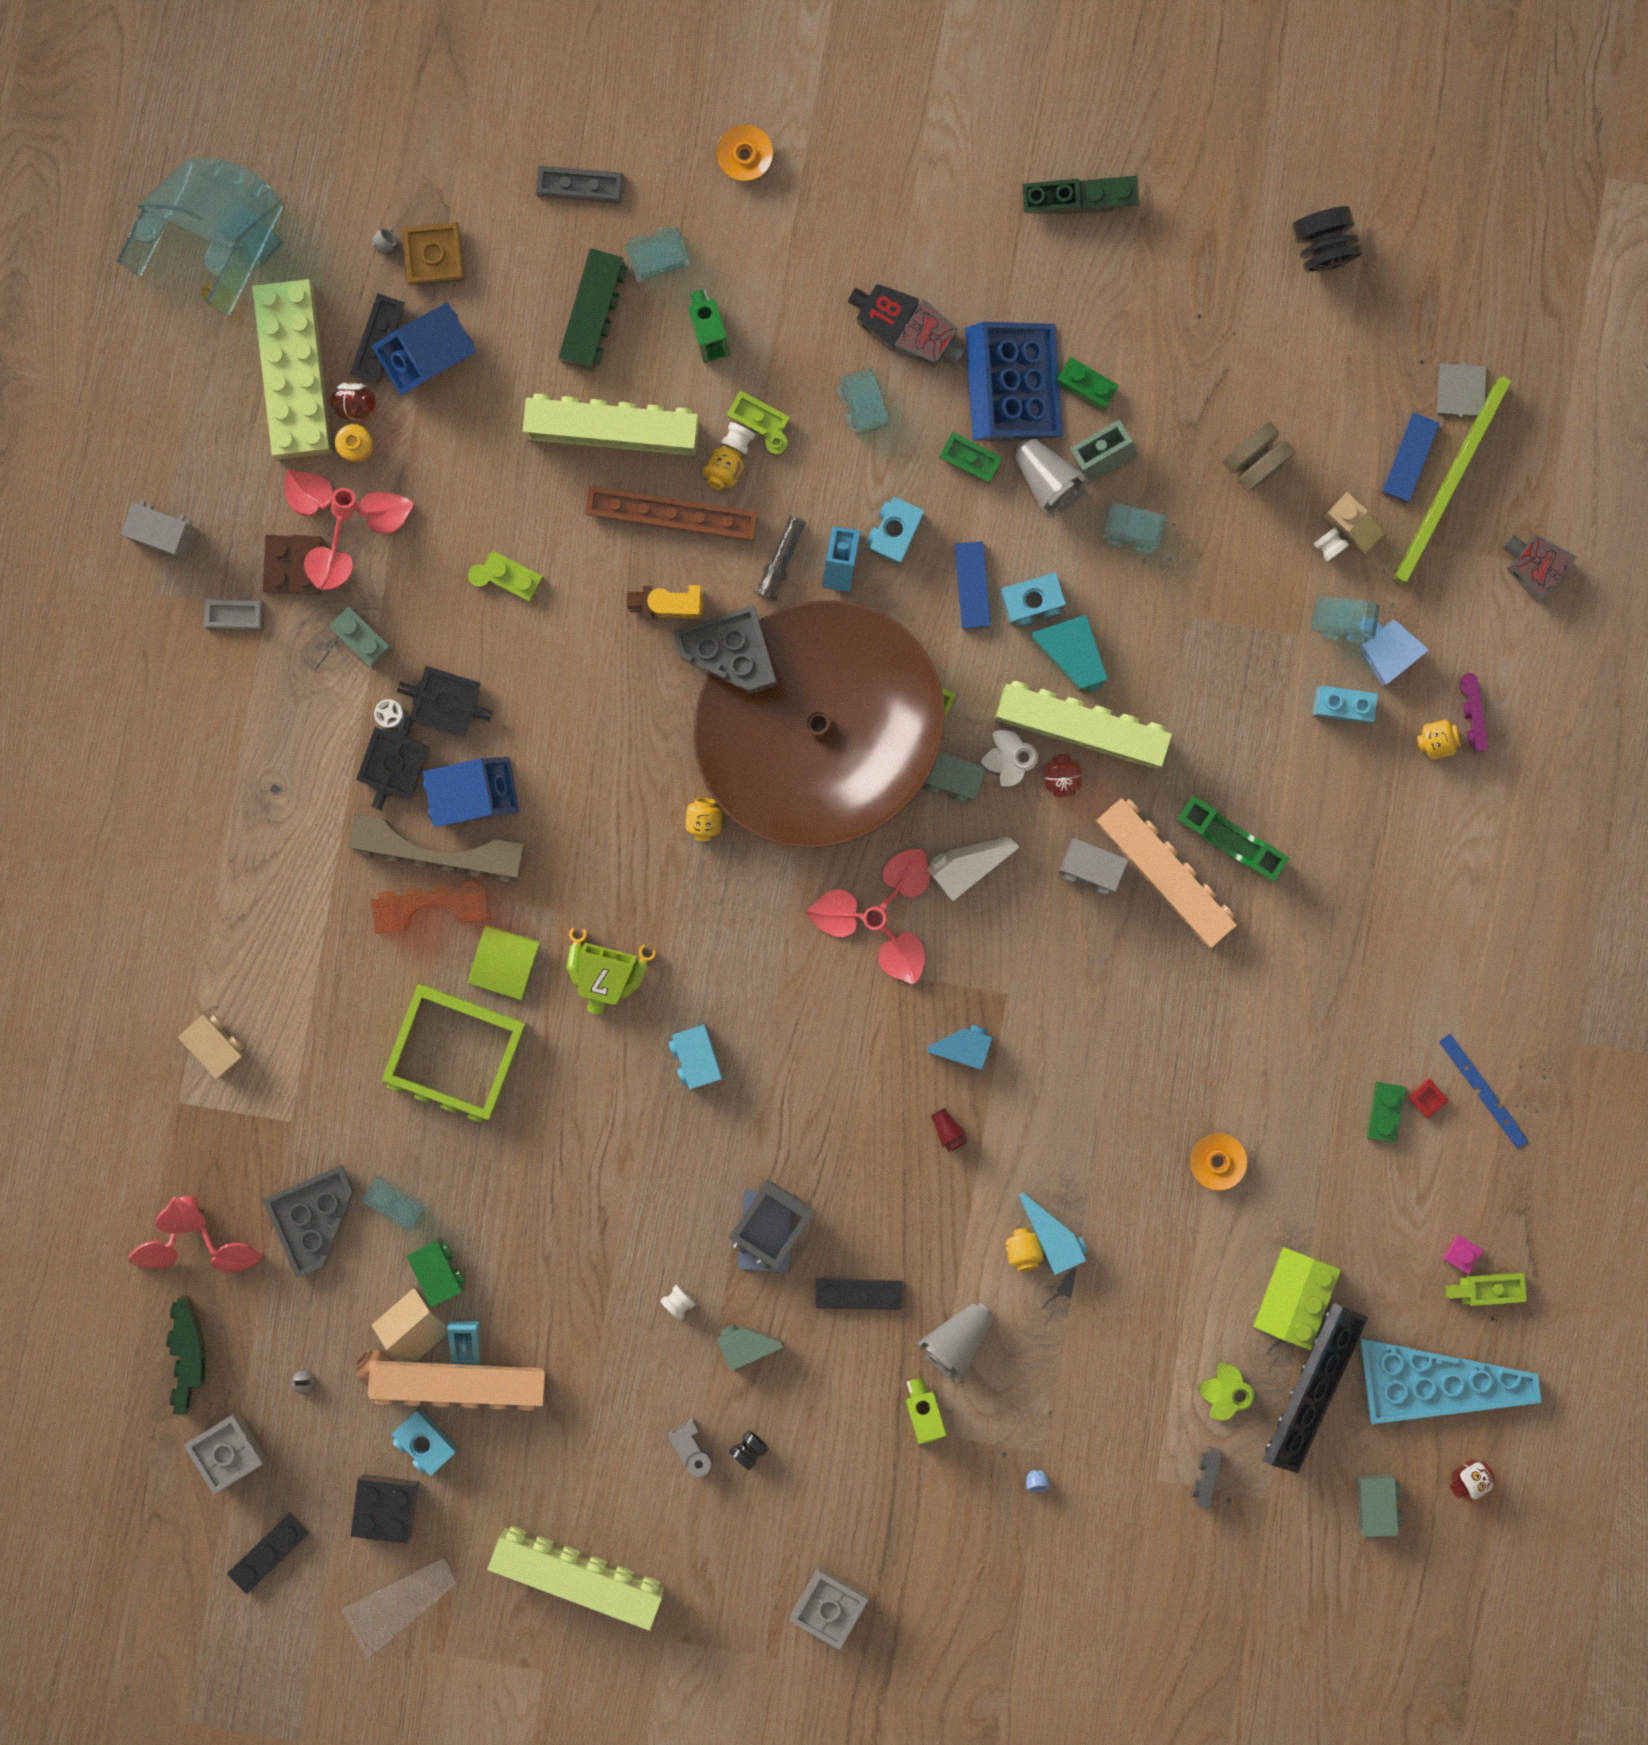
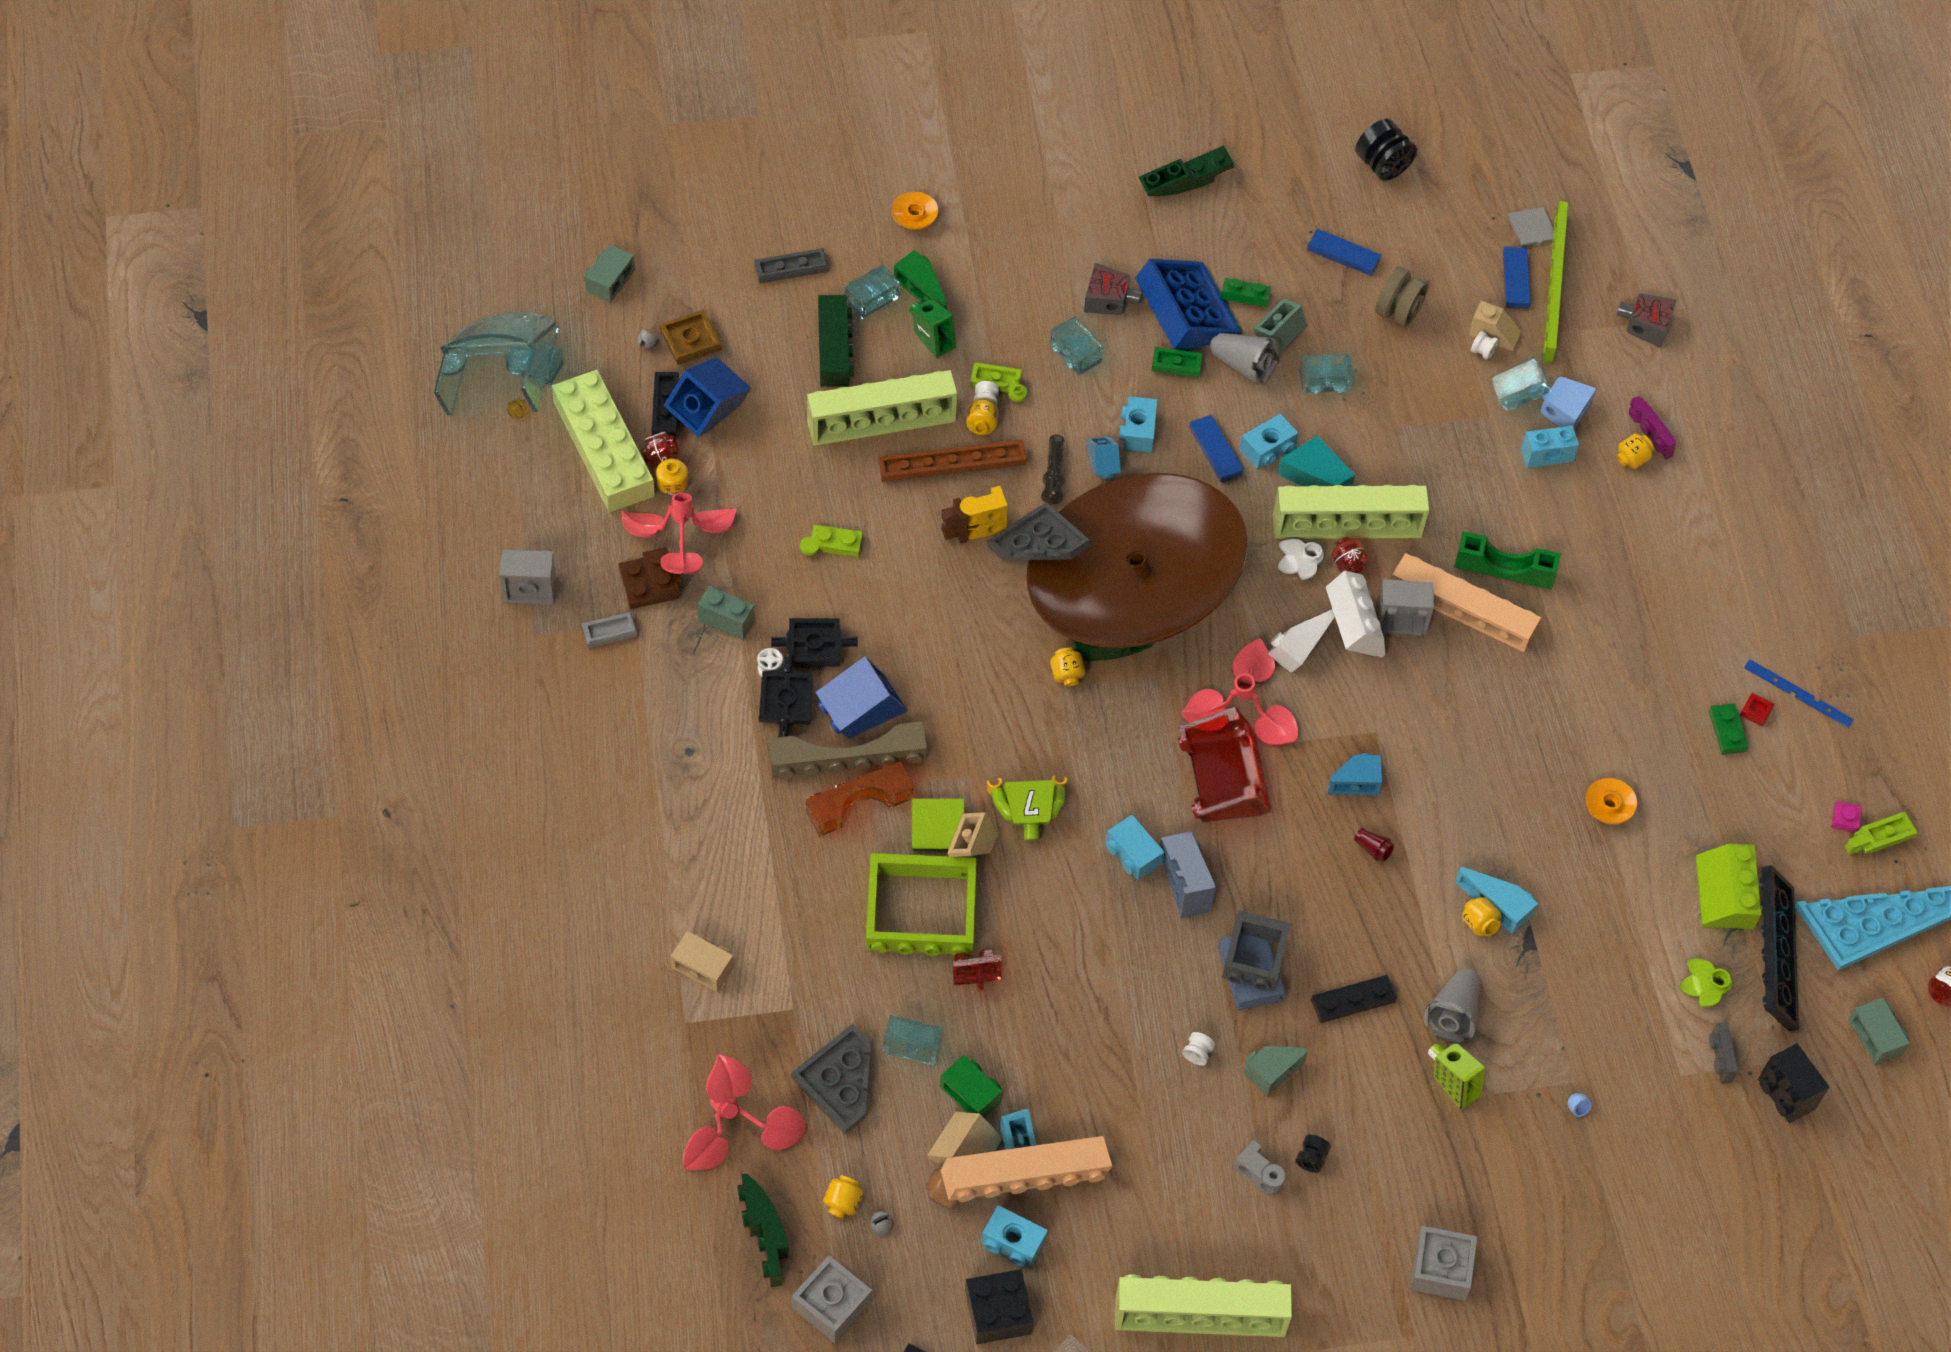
camera: 20 degrees left, 30 degrees down
black torso [848,284,919,351] -> none
sand green brick [924,752,986,804] -> none
none -> sand green brick [584,244,635,303]
none -> yellow head [823,1175,864,1219]
none -> green slope [894,250,947,310]
none -> tan slope [947,812,998,857]
none -> clear red hips [952,949,1002,991]
none -> sand blue wedge [1160,831,1216,918]
none -> clear red windscreen [1178,707,1271,822]
none -> blue tile [1307,229,1381,276]
none -> white slope [1326,571,1385,658]
none -> black brick [1758,1043,1830,1124]

